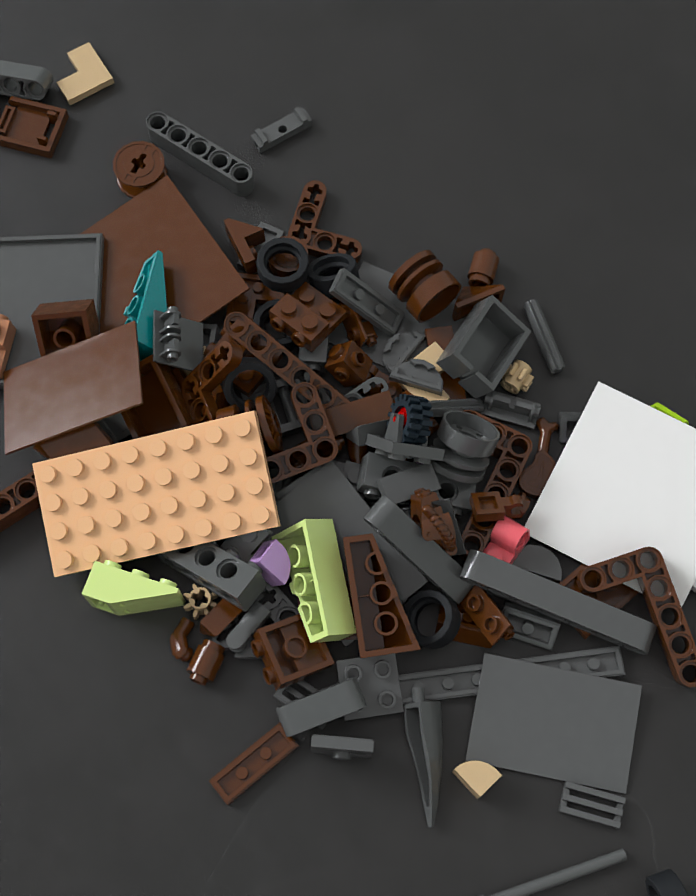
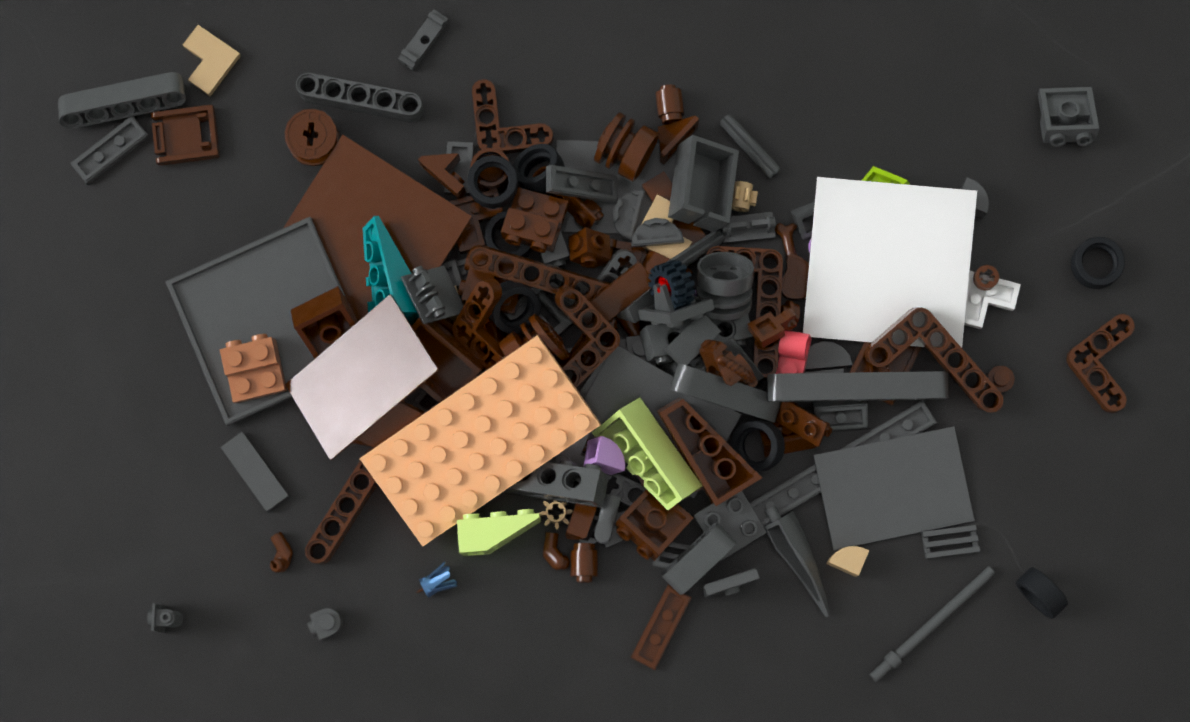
camera: 20 degrees left, 10 degrees up
none -> flat silver piece [417,561,457,598]

